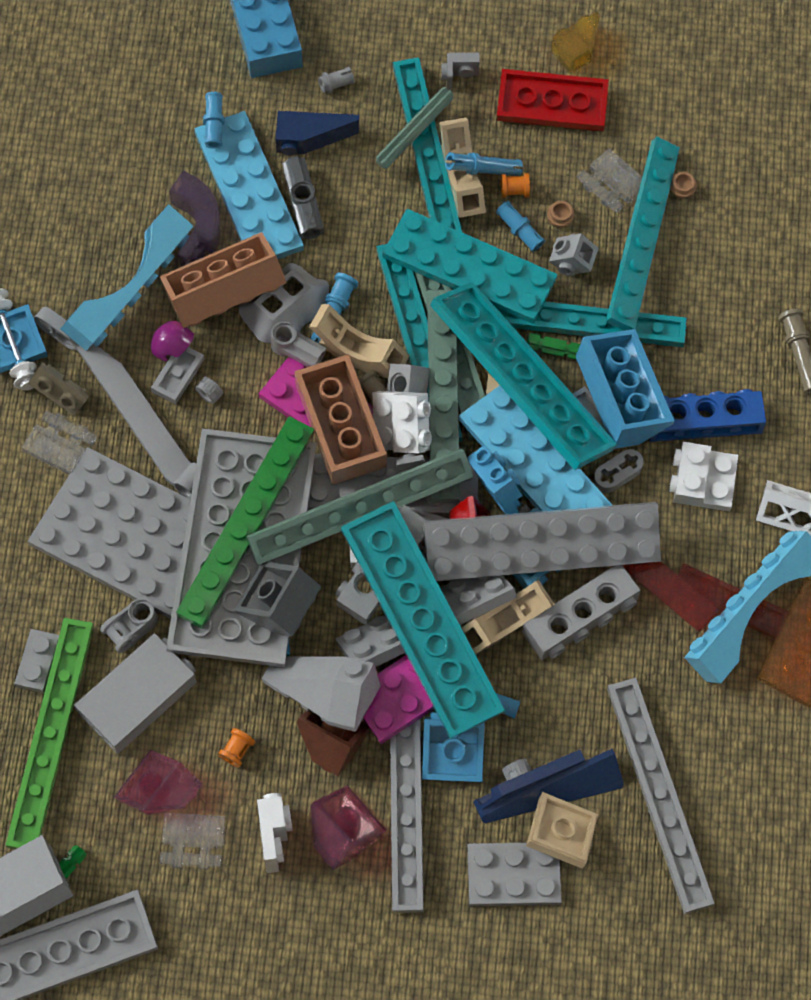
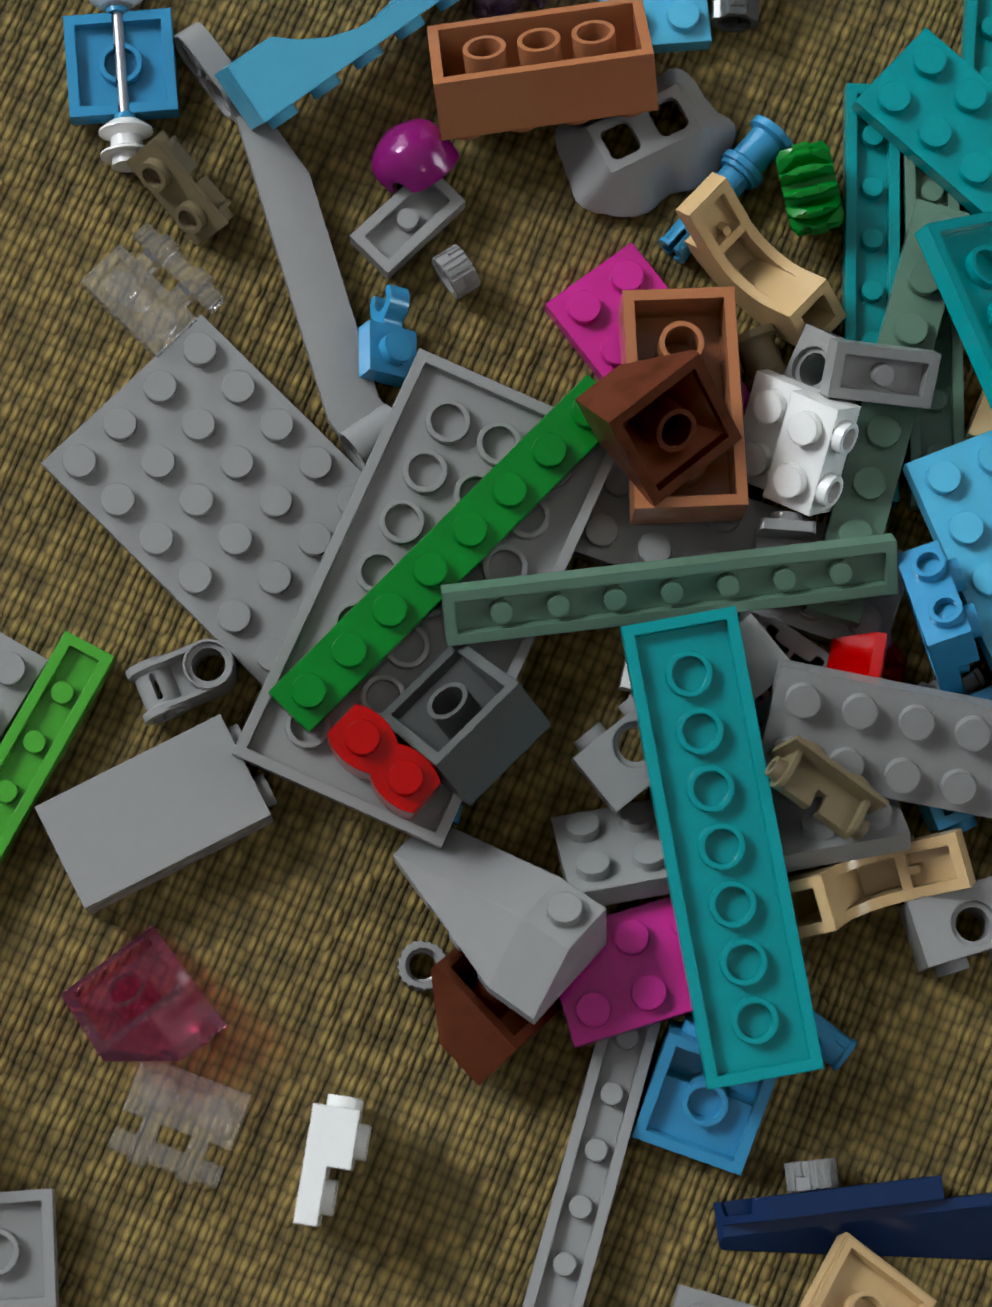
camera: 10 degrees right, 10 degrees up
orange bush [217,728,256,768] -> none
light grey piece [271,322,327,367] -> none
clear pink slope [310,785,386,870] -> none
none -> red brick [327,704,441,820]
none -> dark azure plate [358,284,417,388]
none -> light grey axle [397,940,446,993]
none -> copper slope [575,350,742,506]
none -> dark tan hinge [764,735,889,841]
none -> green gear [776,140,845,236]
none -> light grey plate [819,338,942,409]

